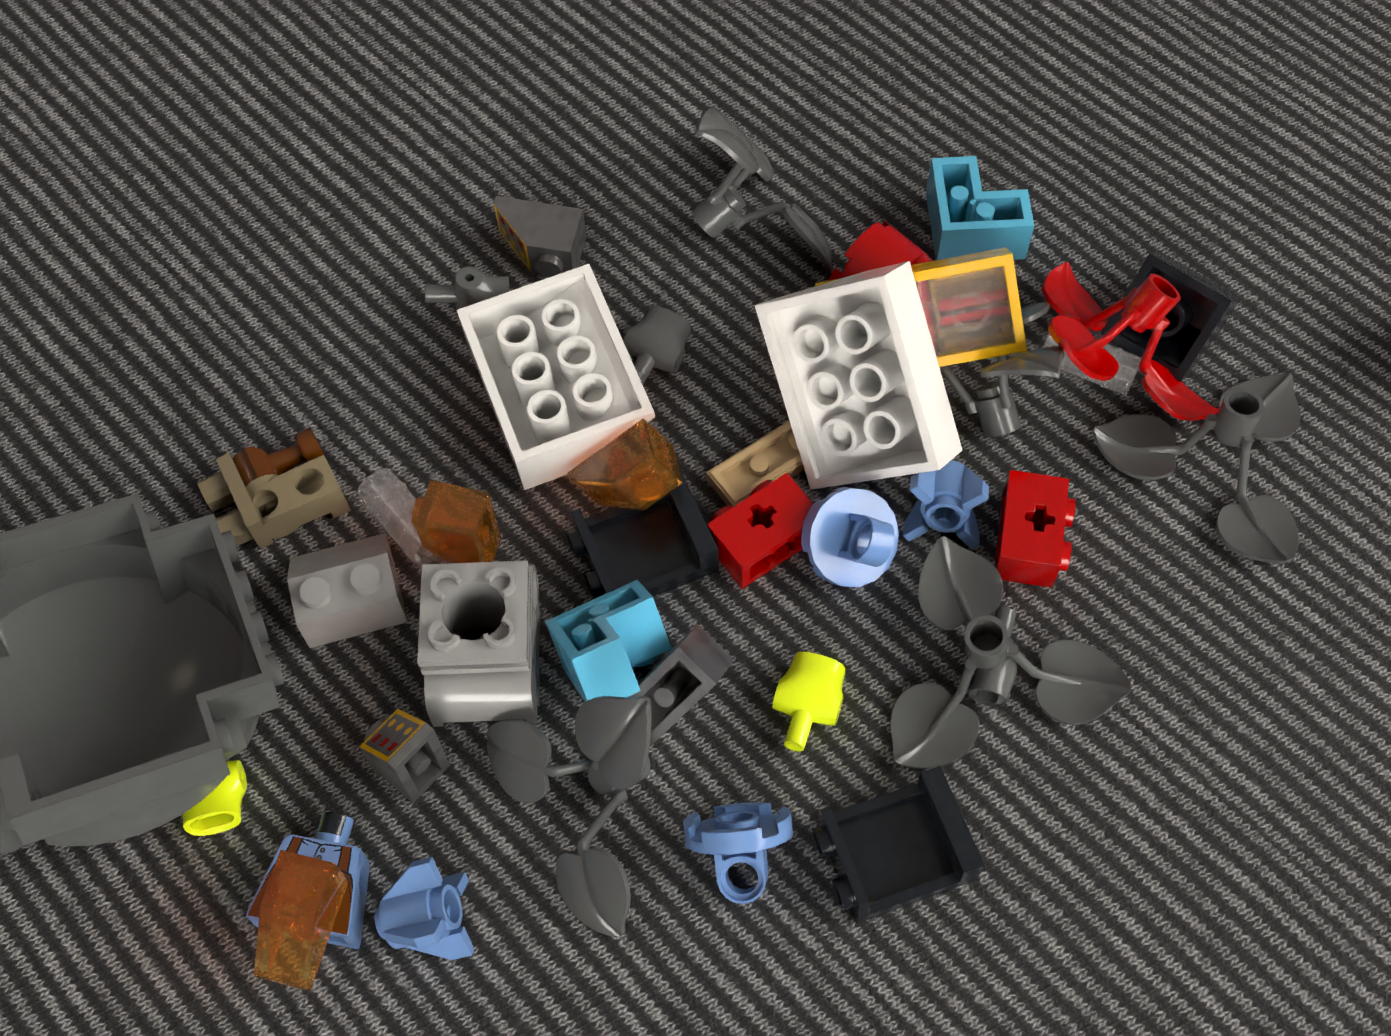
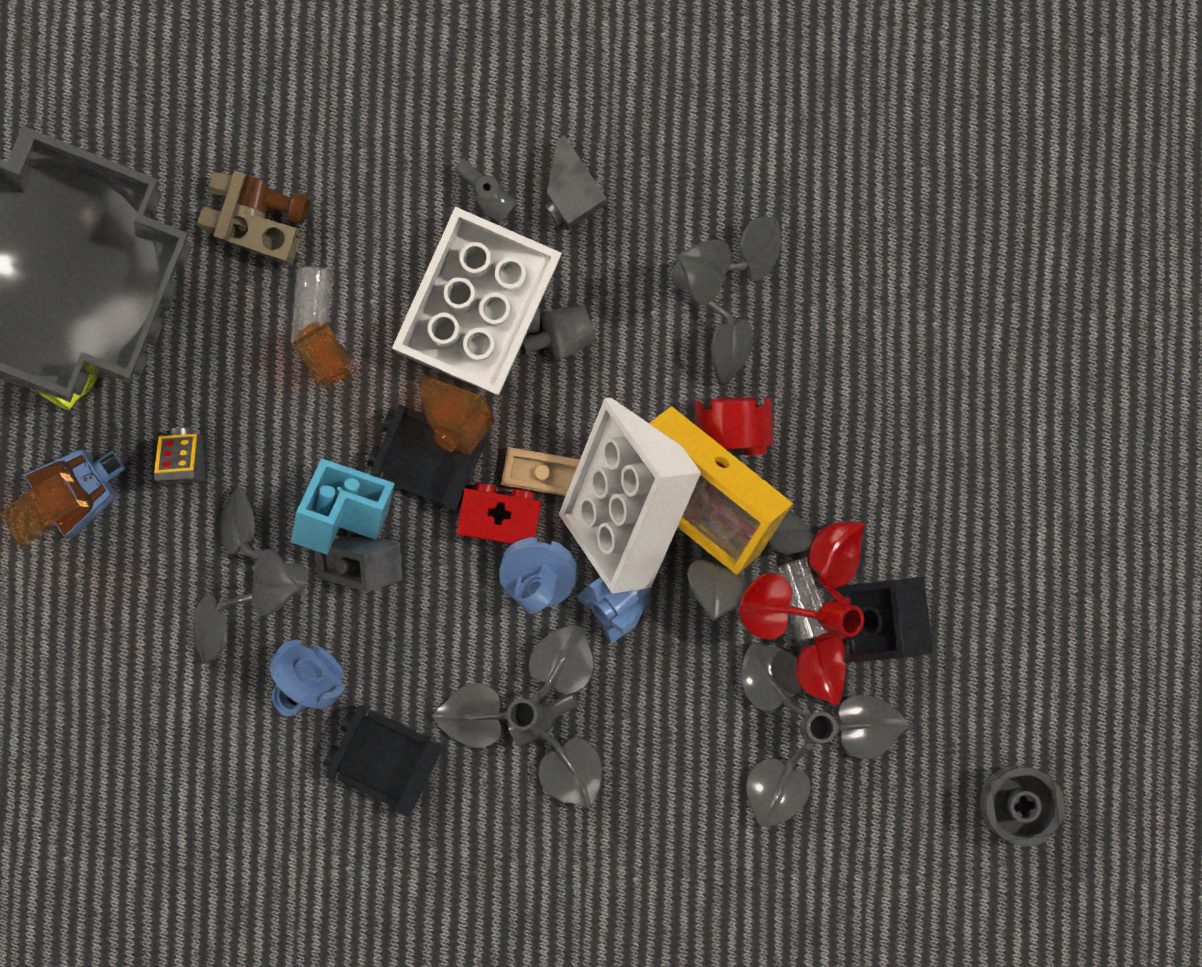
camera: 45 degrees right, 25 degrees up
light grey slope [287,533,408,648] -> none
medium blue brick [375,857,474,960] -> none
light grey piece [417,560,541,727] -> none
neon yellow piece [772,652,845,752] -> none
medium azure brick [926,156,1034,260] -> none
red brick [994,470,1076,588] -> none

